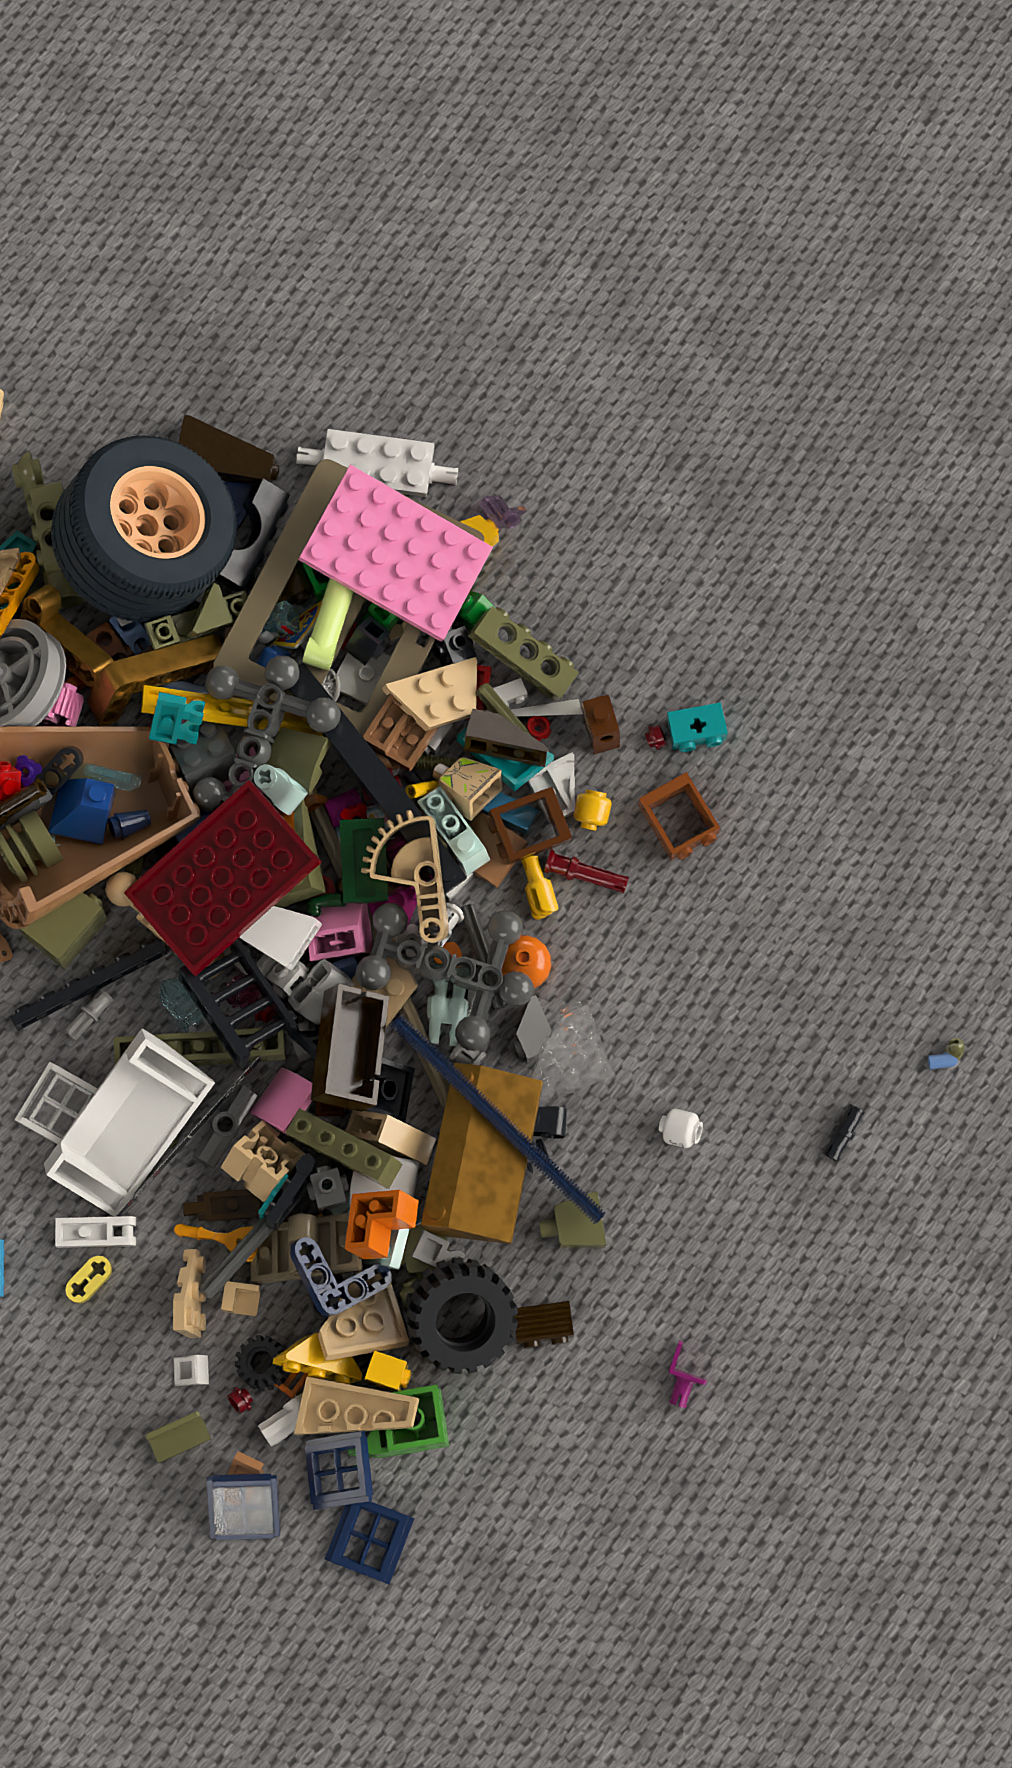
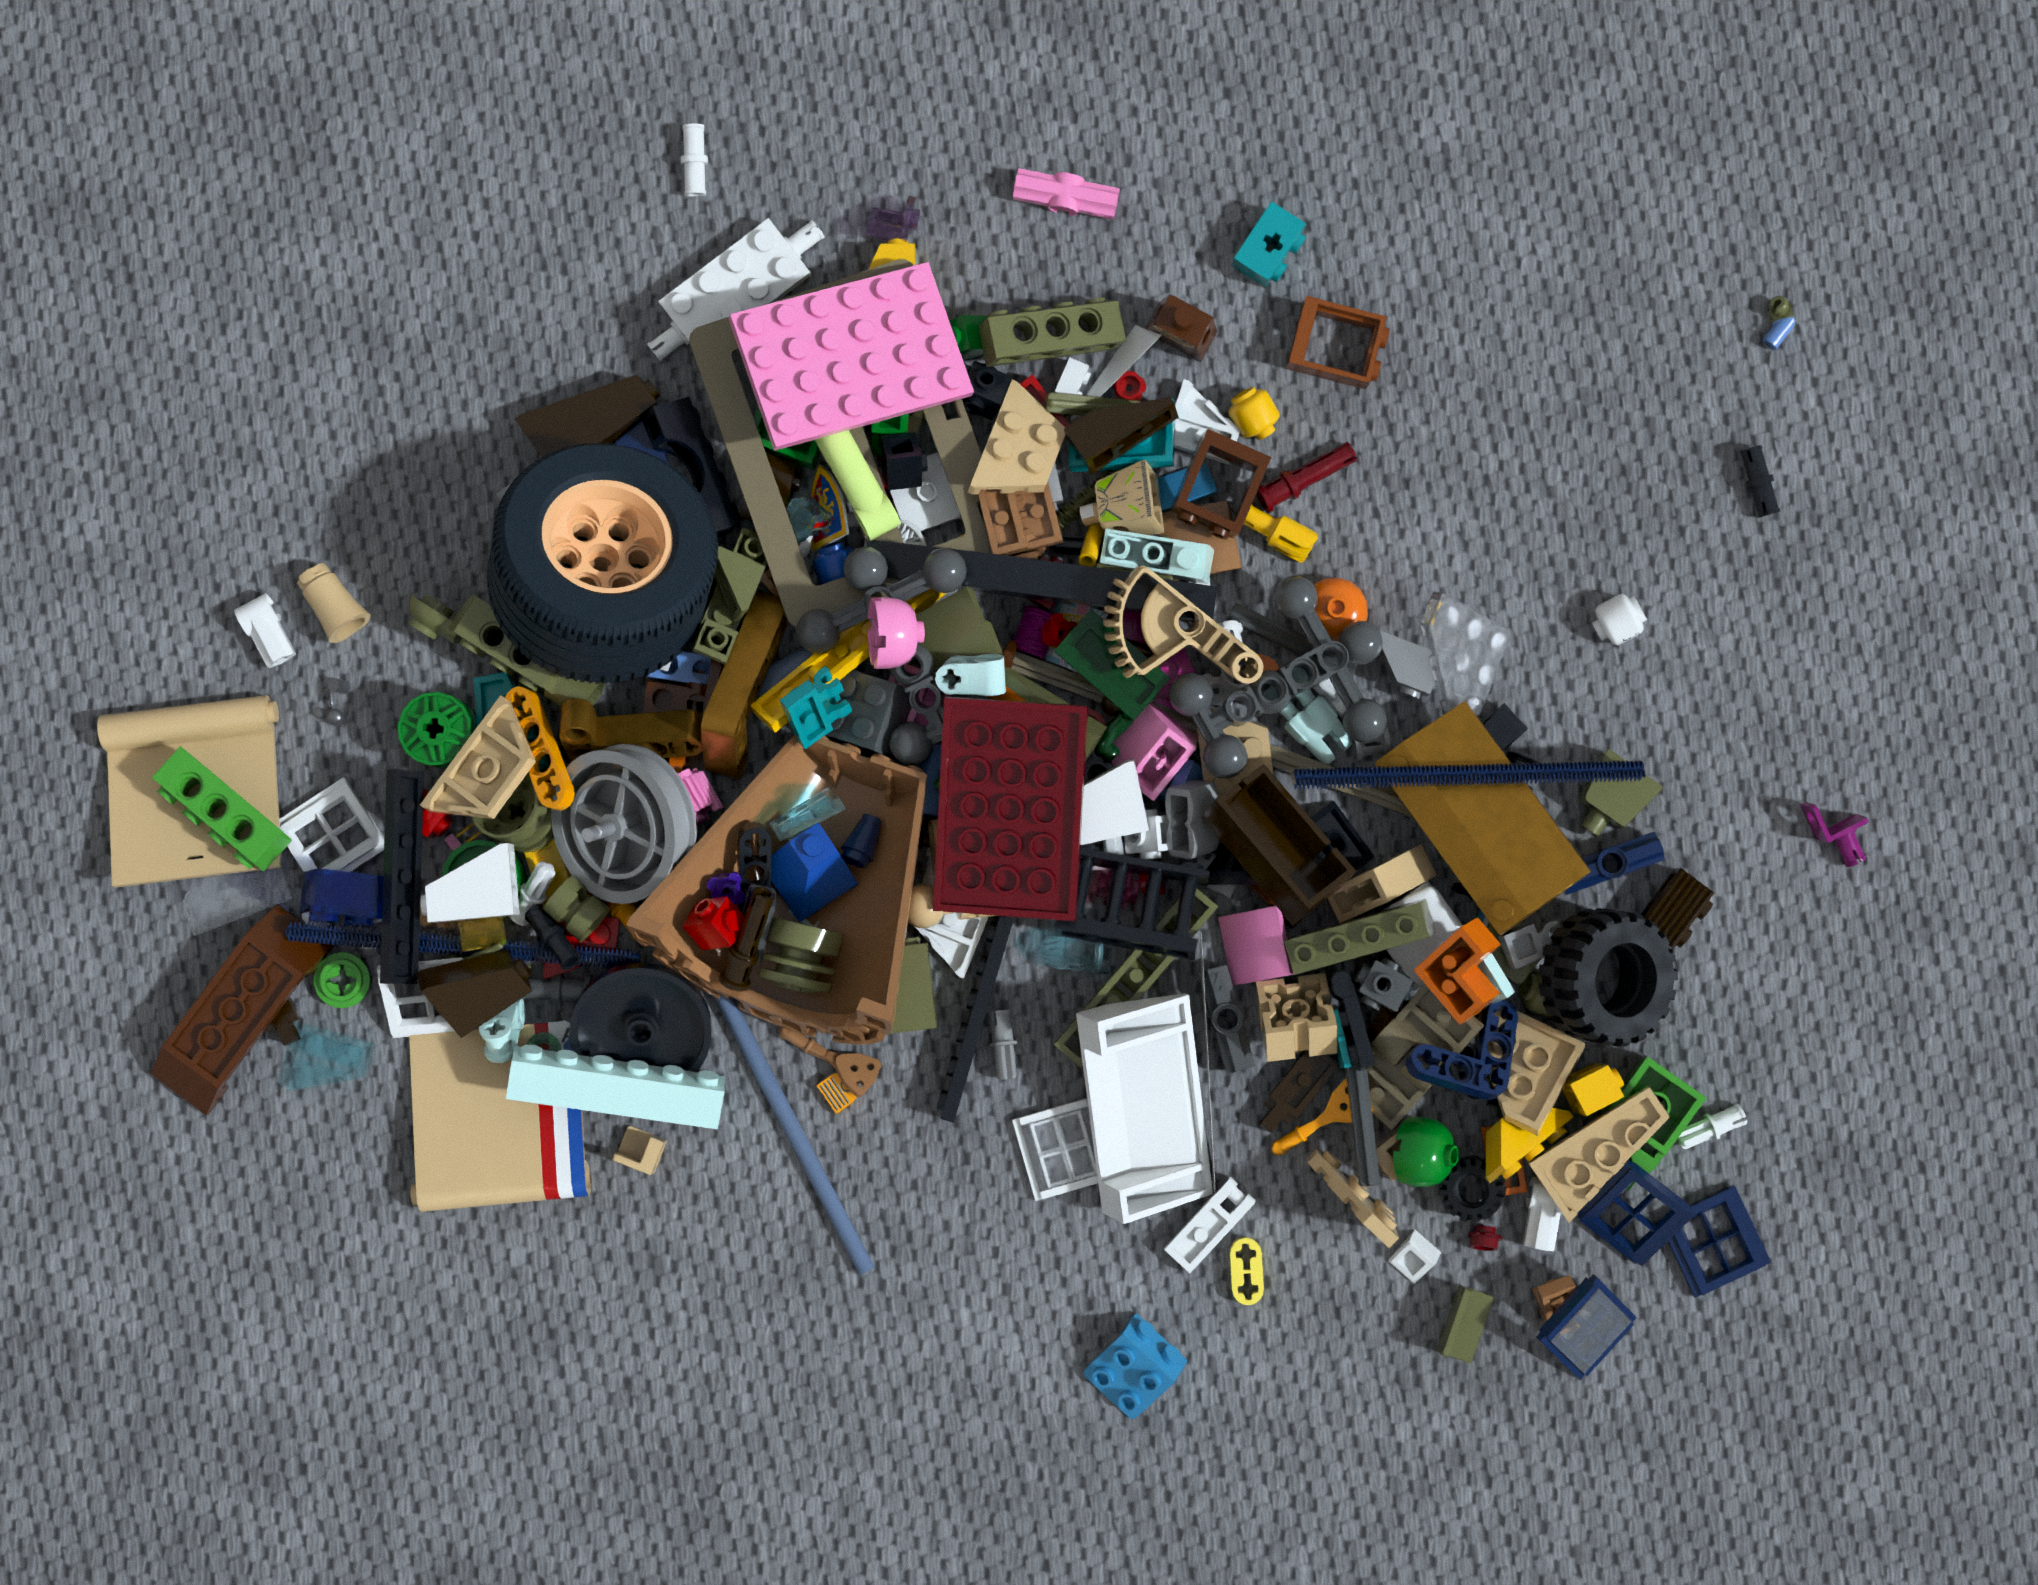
camera: 45 degrees left, 10 degrees up
dark red plate [645,724,667,750] -> none
none -> white pin [680,123,708,197]
none -> bright pink cylinder [867,597,925,669]
none -> white wing [914,913,989,979]
none -> bright pink piece [1013,168,1120,220]
none -> green cylinder [1393,1116,1459,1187]
none -> dark blue piece [1563,831,1665,895]
none -> white axle [1677,1104,1747,1149]

